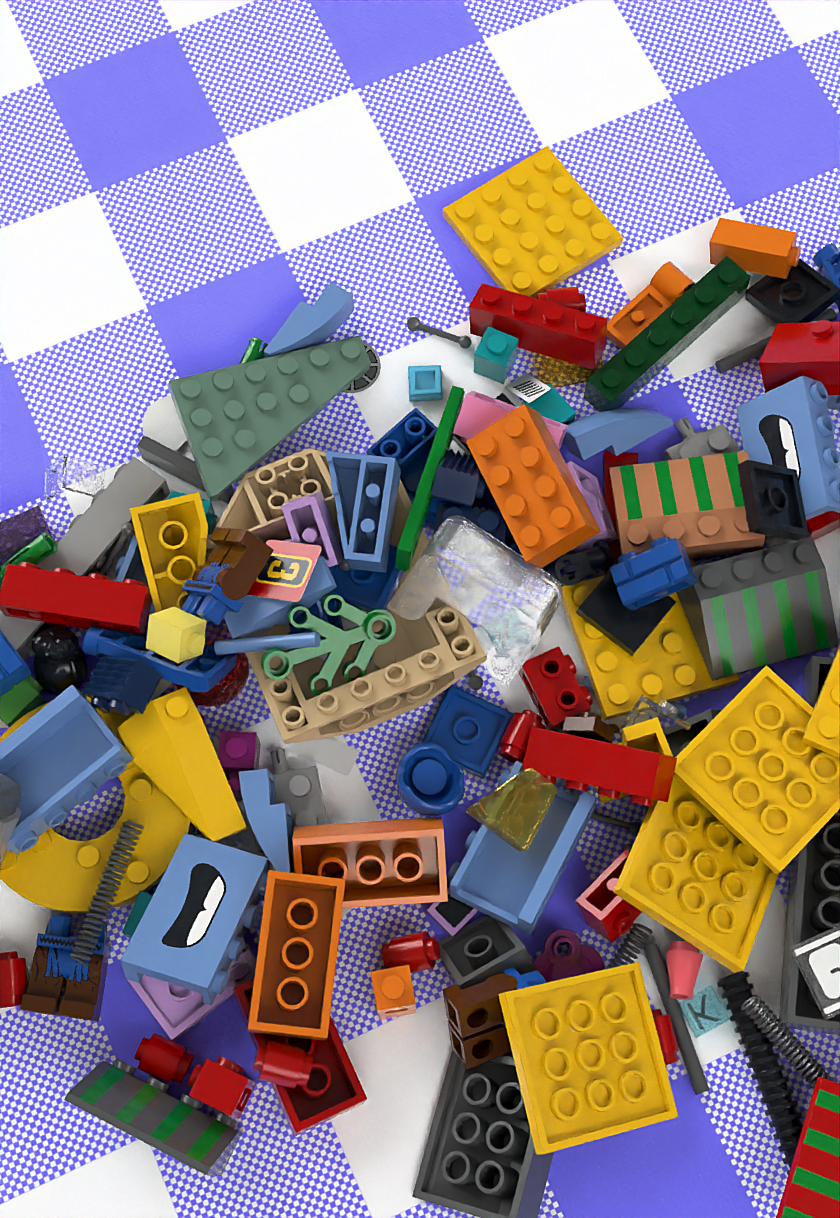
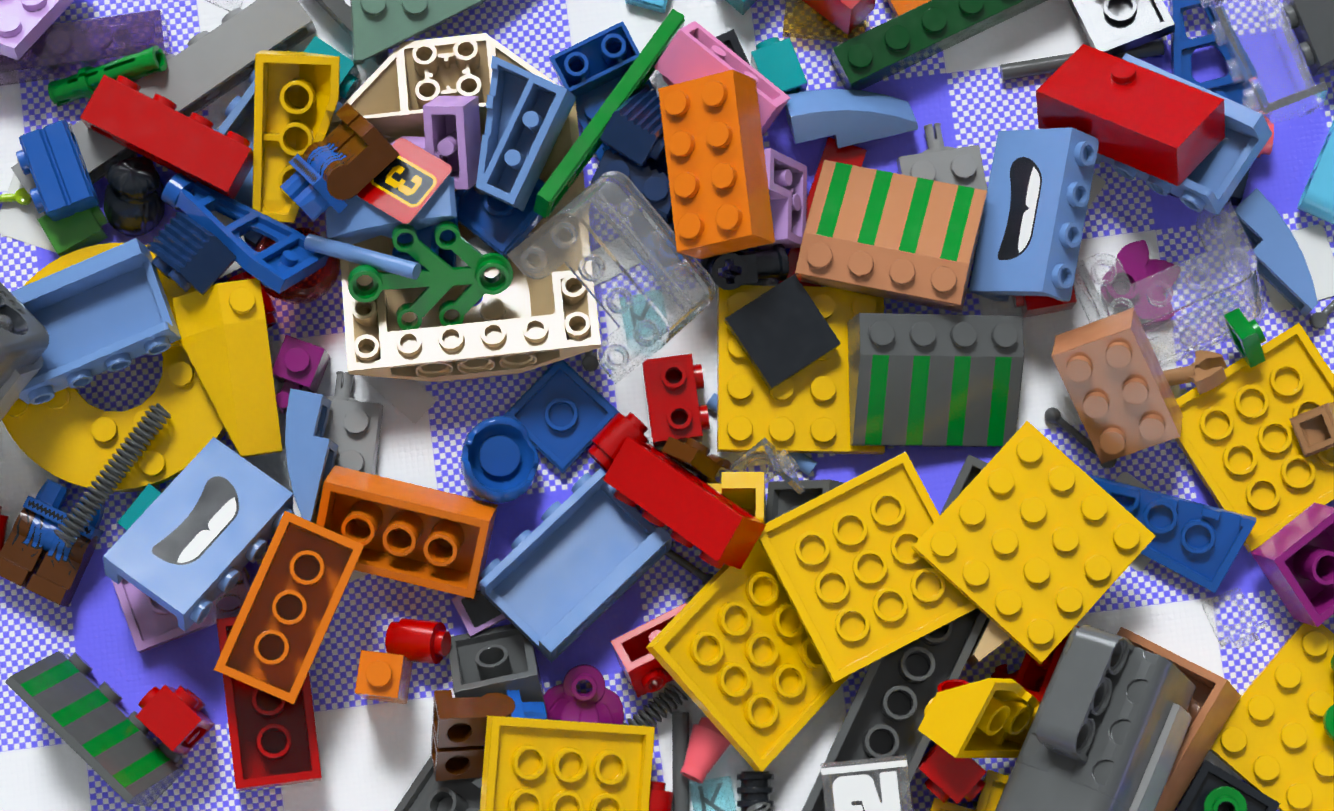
camera: 20 degrees right, 10 degrees up
dark grey hinge [95,523,135,576] -> none
red brick [134,1033,194,1084] -> none
light yellow brick [146,607,207,663] -> none
red brick [253,1040,313,1089] -> none
clear yellow wing [466,768,559,852] -> none
white sticker [505,373,551,403] -> none
blue brick [610,537,698,611] -> none
black plate [737,460,809,540] -> none

